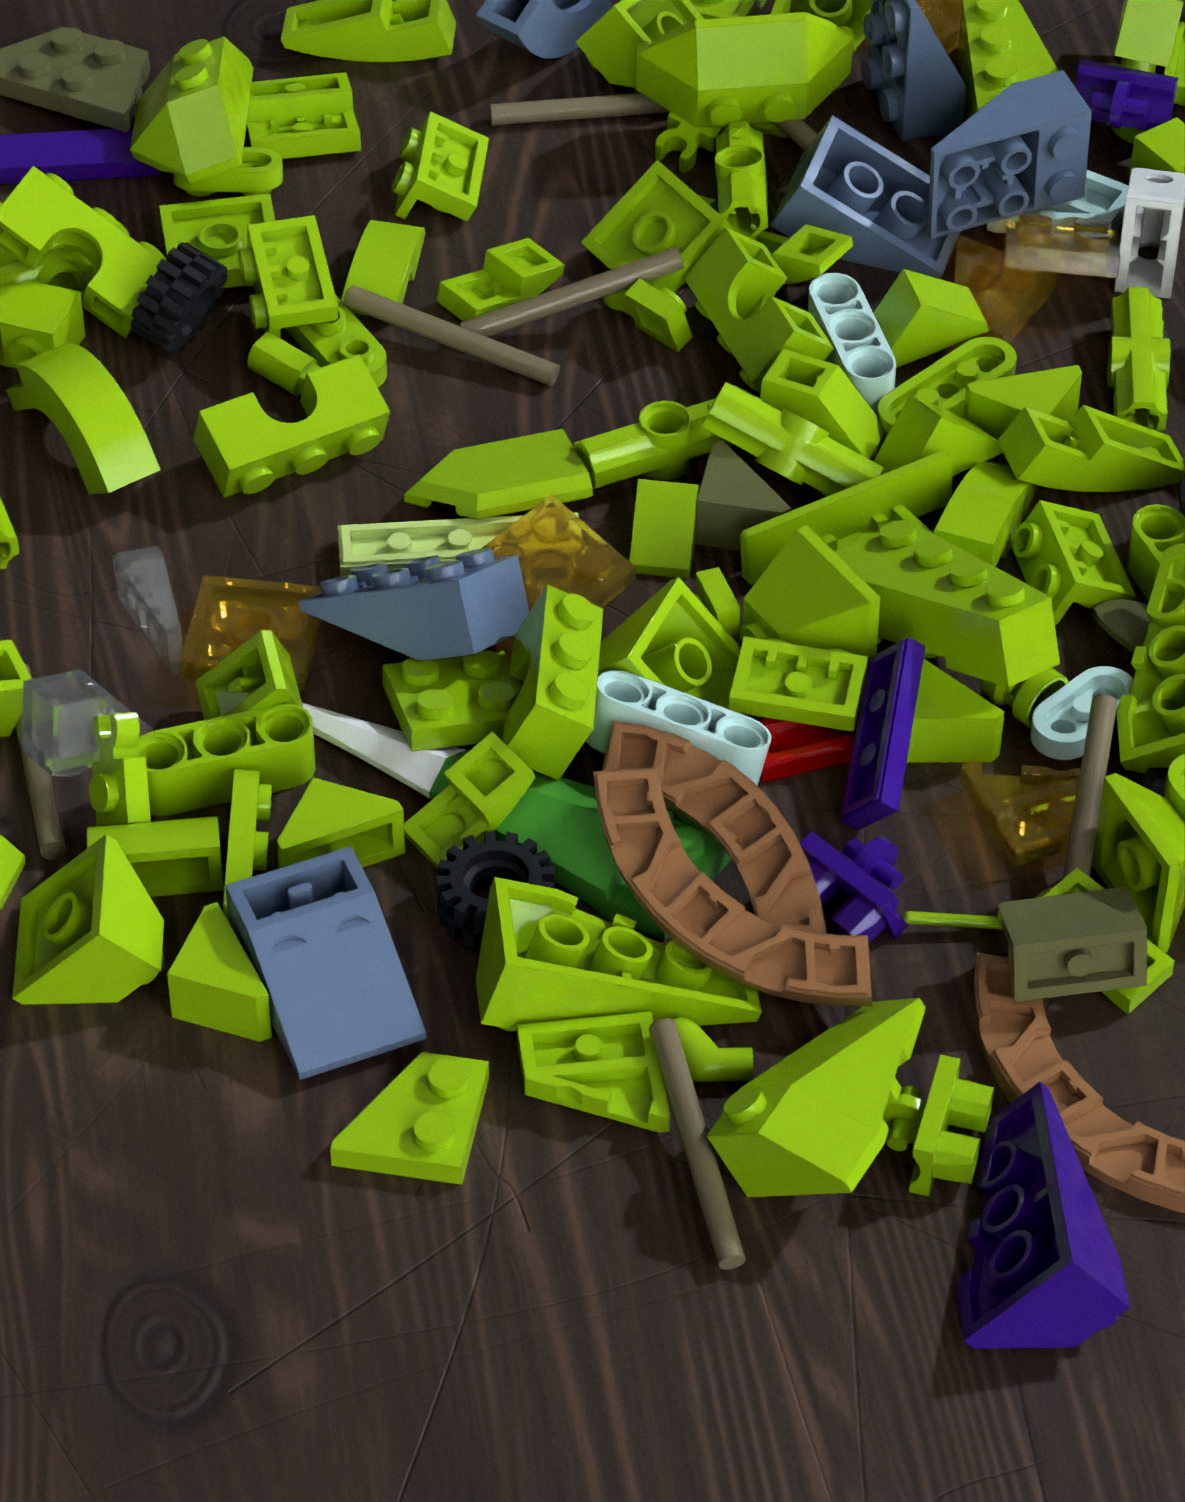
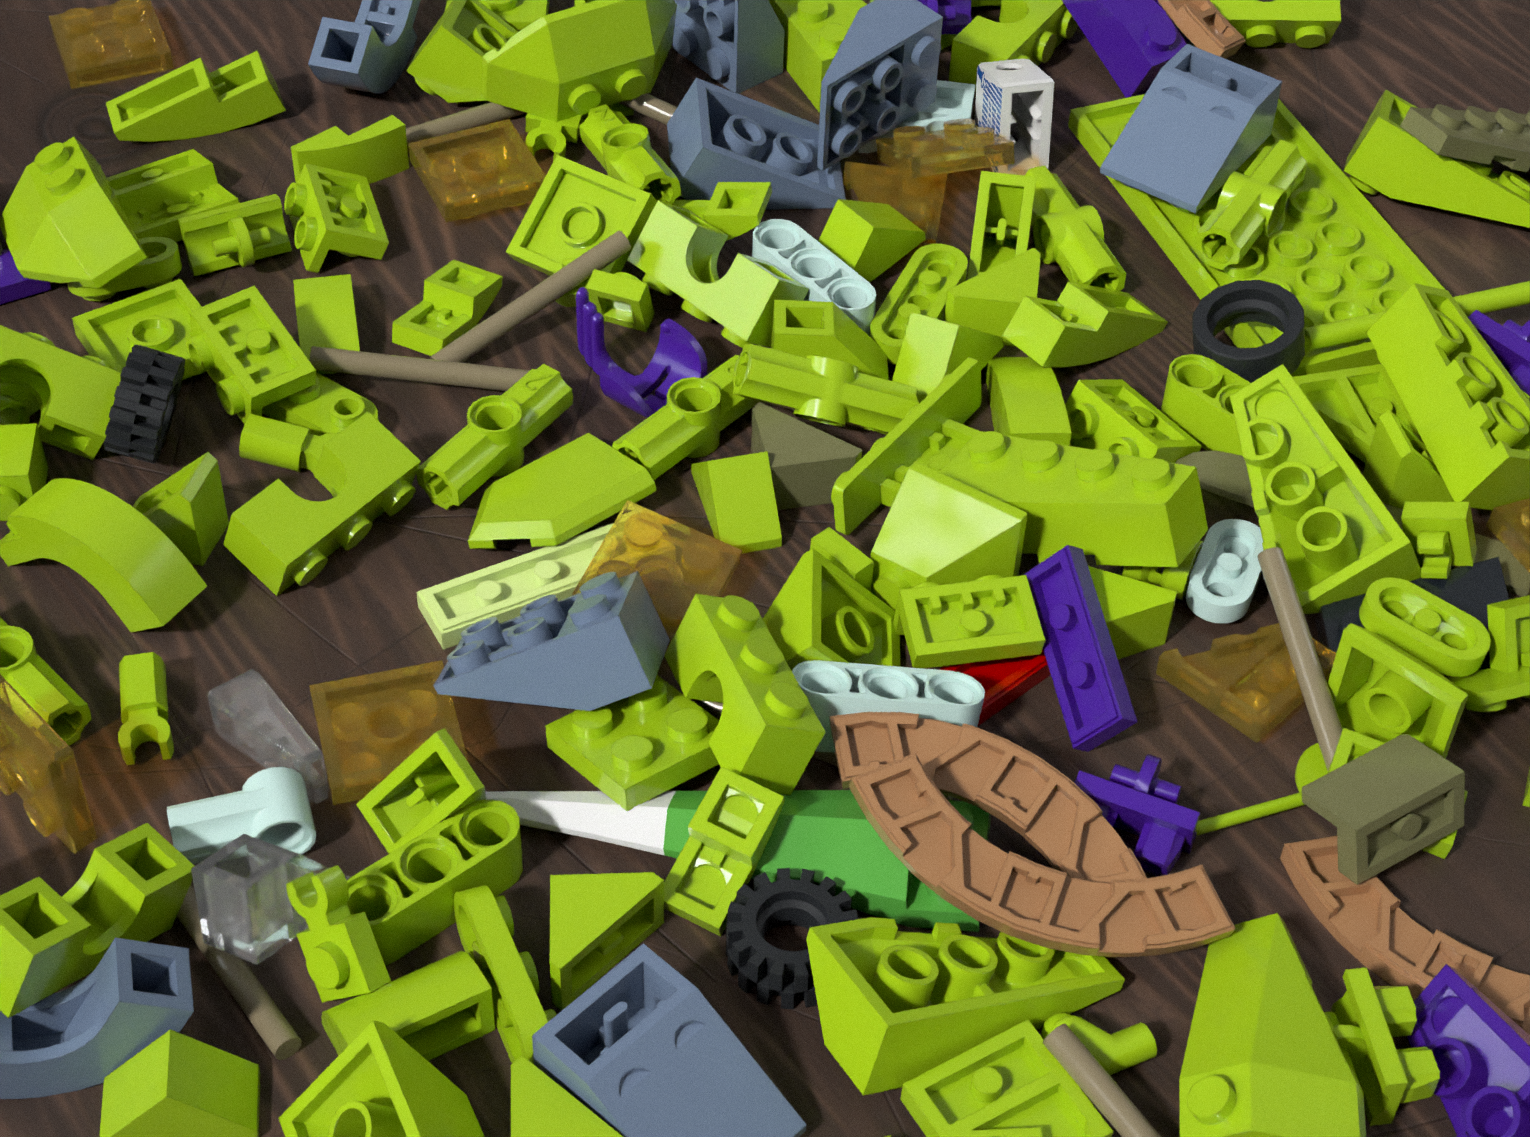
camera: 25 degrees left, 0 degrees up
none -> lime bar [118,652,174,765]
none -> lime slope [133,452,229,566]
none -> light aqua piece [167,767,316,865]
none -> lime hips [178,194,292,276]
none -> lime slope [291,115,409,184]
none -> clear yellow plate [408,119,546,223]
none -> lime piece [416,364,573,510]
none -> dark purple helmet [576,287,707,418]
none -> lime slope [967,171,1037,280]

